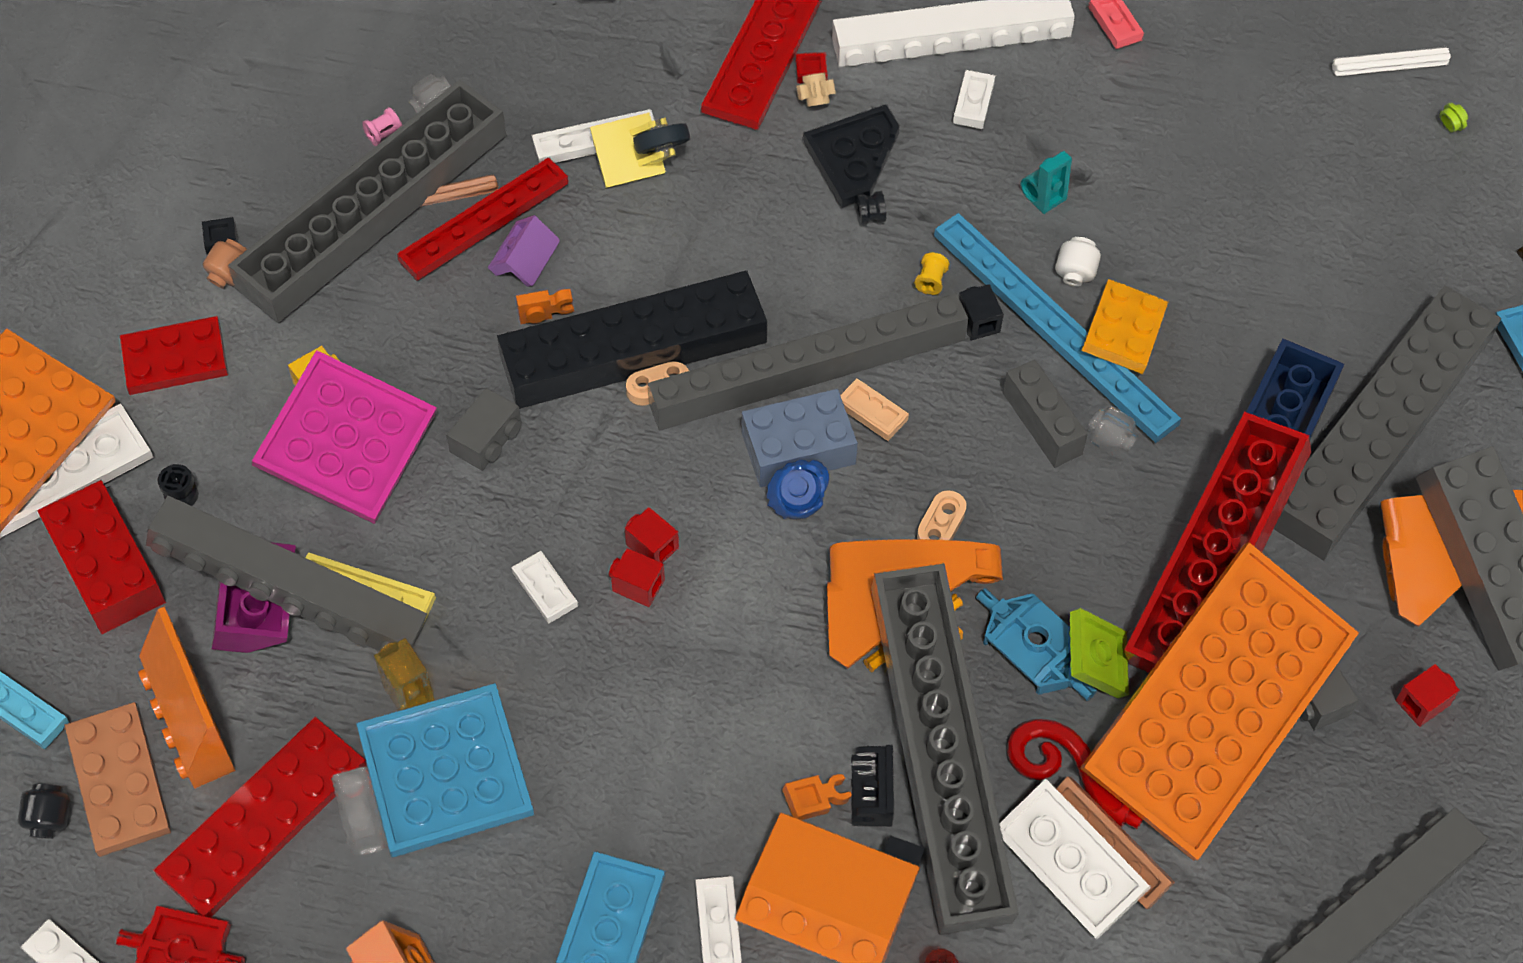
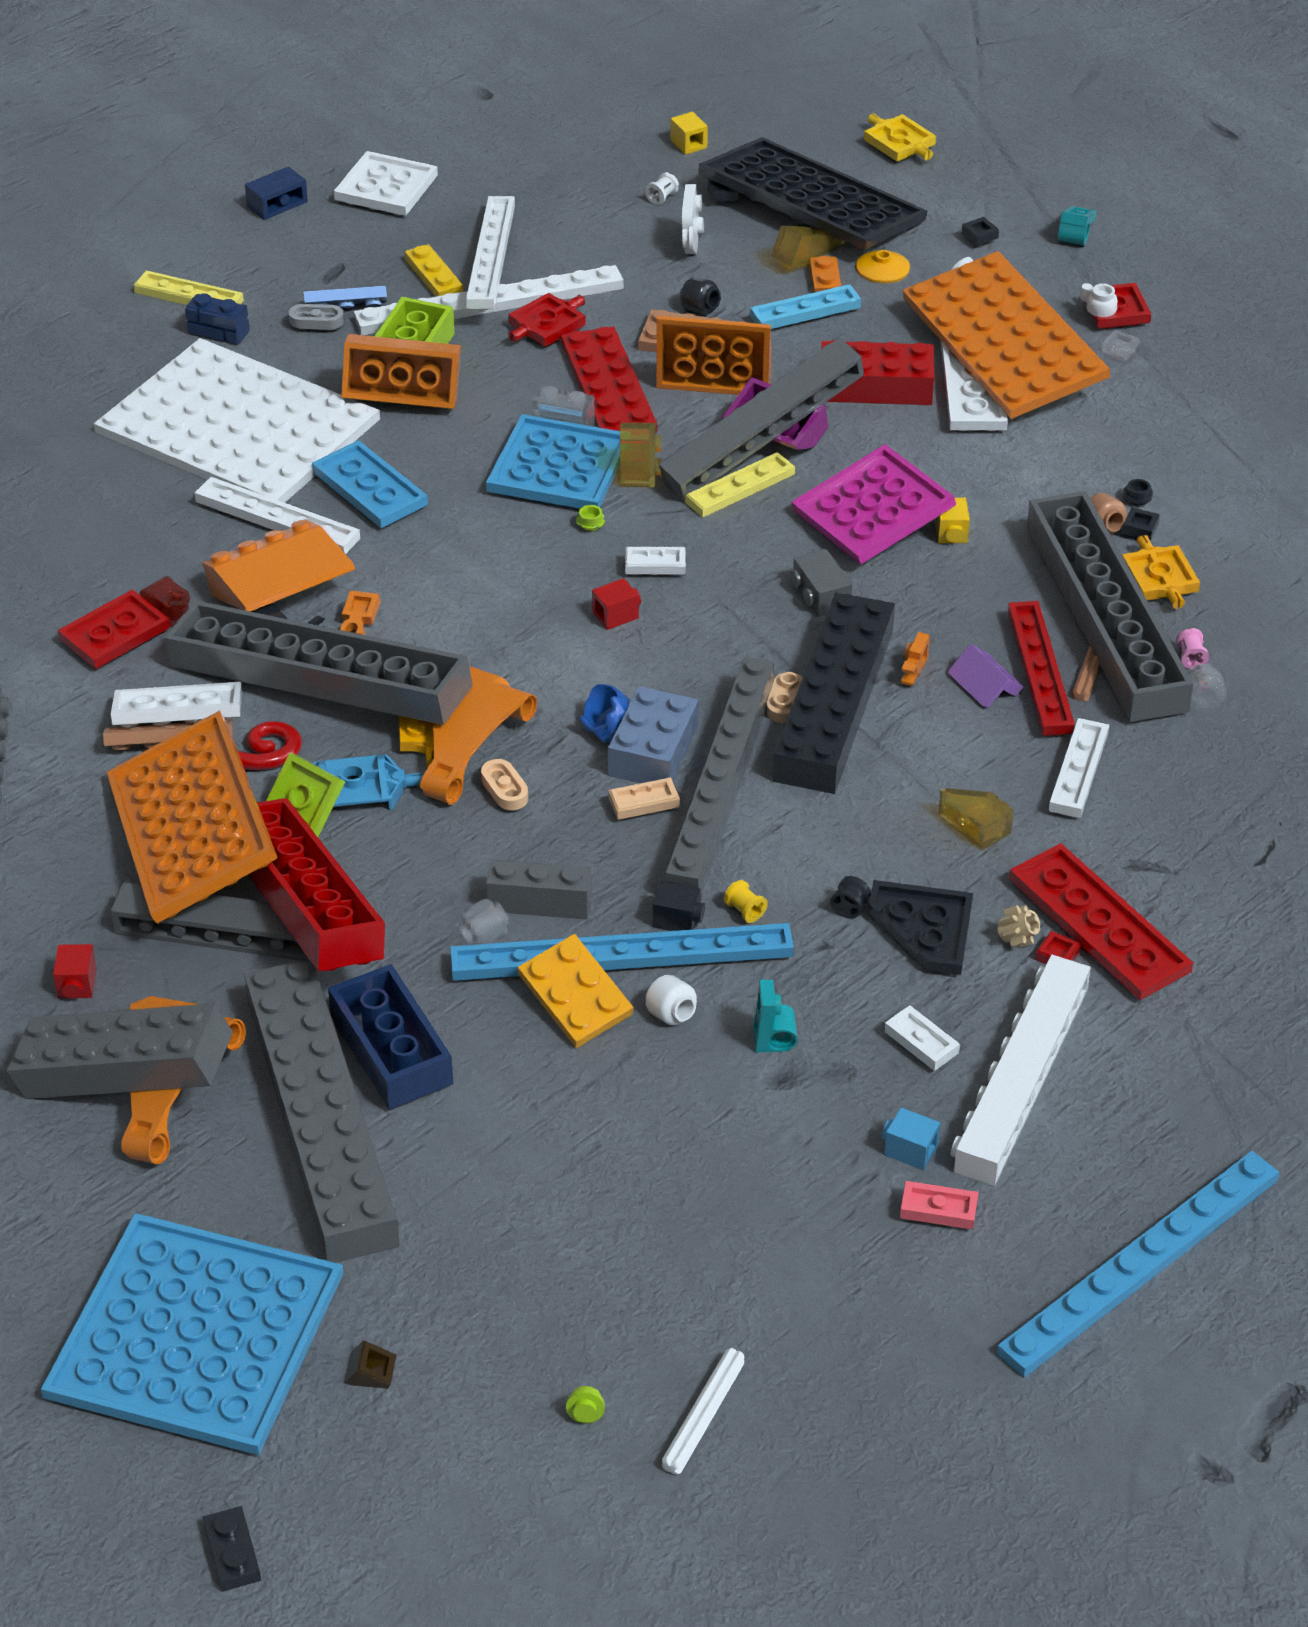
camera: 125 degrees right, 15 degrees down
red plate [120,316,228,395] -> none
black wheel [158,464,199,506] -> none
light yellow plate [590,112,690,188] -> none
red brick [625,507,679,563] -> none
none -> lime plate [576,505,605,532]
none -> dark azure brick [881,1108,941,1170]
none -> clear yellow slope [939,788,1014,850]
none -> light orange plate [1122,535,1200,609]
none -> black plate [1123,479,1153,505]

